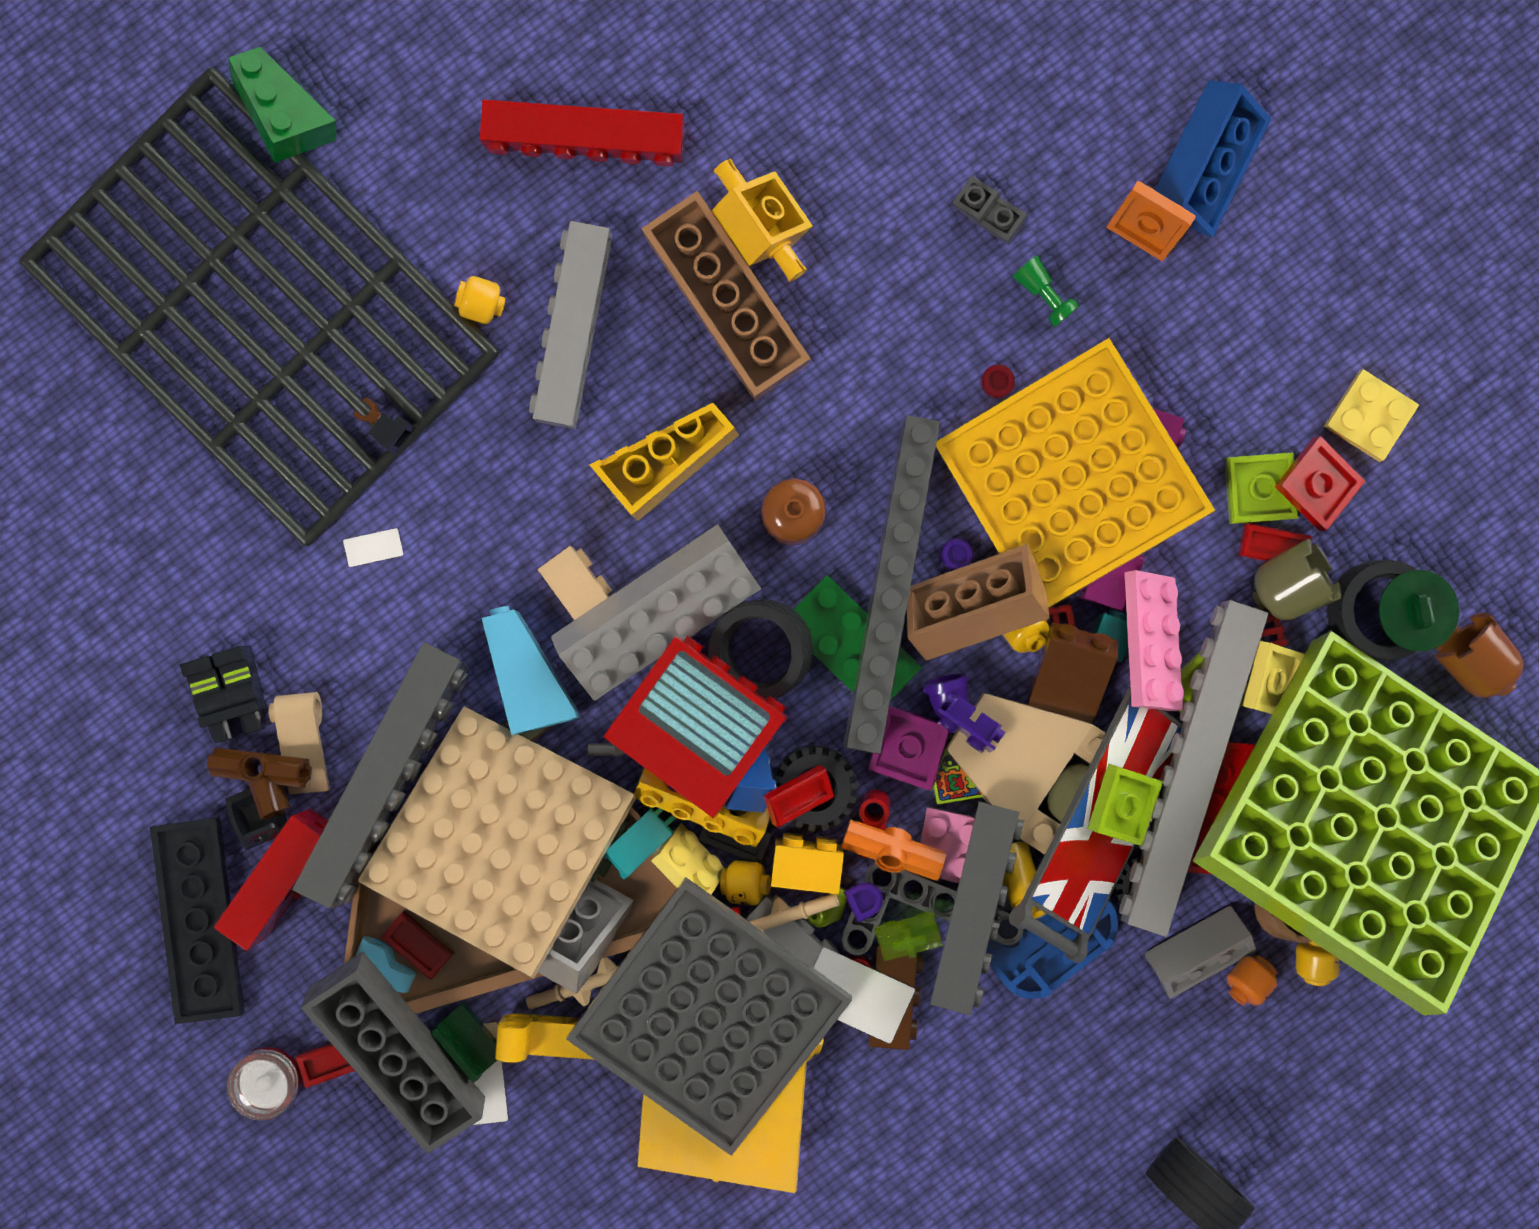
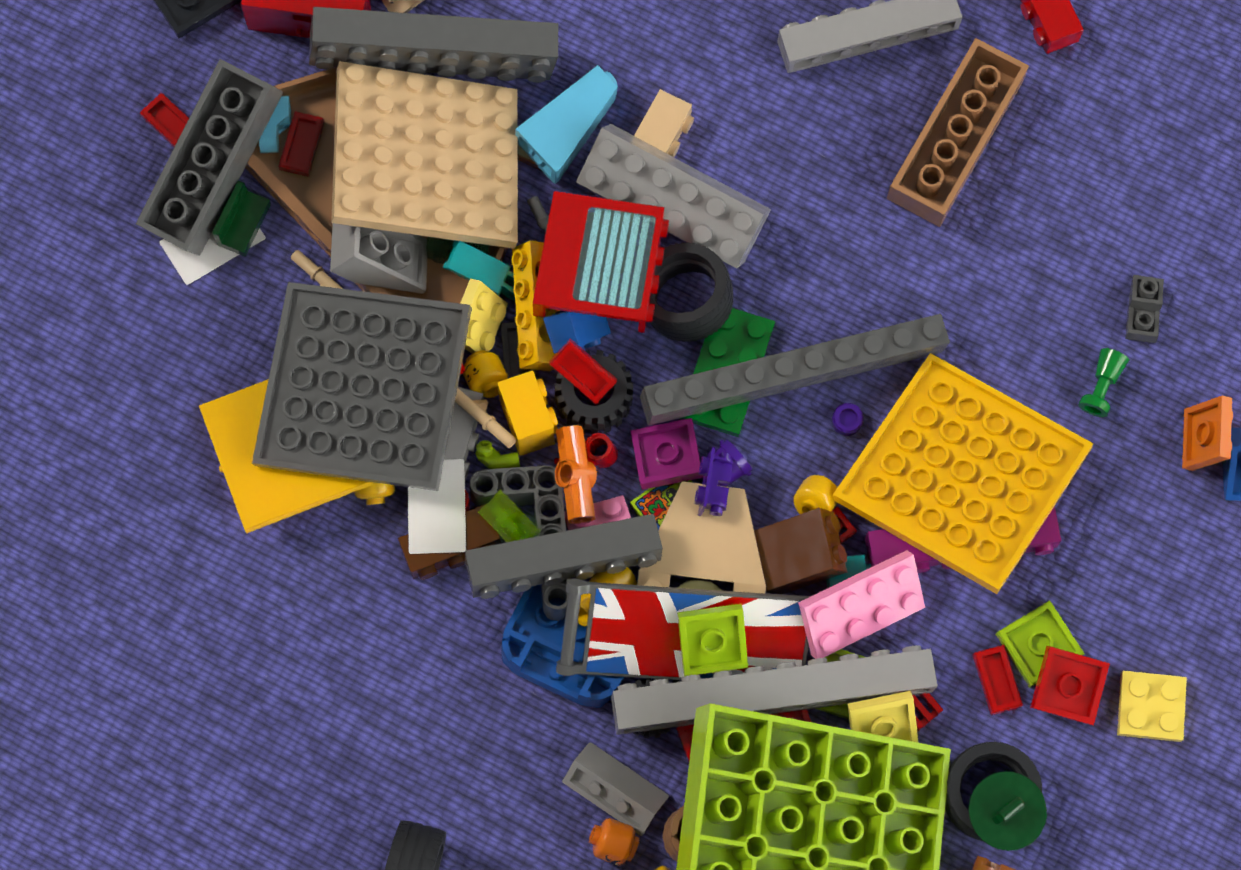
camera: 60 degrees right, 15 degrees down
clear piece [227,1047,301,1120] -> none
yellow beam [495,1013,595,1063] -> none
yellow wedge [589,403,739,521] -> none
yellow brick [711,158,813,282] -> none
dark orange cylinder [760,478,826,546] -> none
dark purple tile [844,882,883,922] -> none
medium nougat slope [906,544,1050,661] -> none
dark red tile [980,364,1015,399] -> none
olive cylinder [1252,538,1342,620] -> none

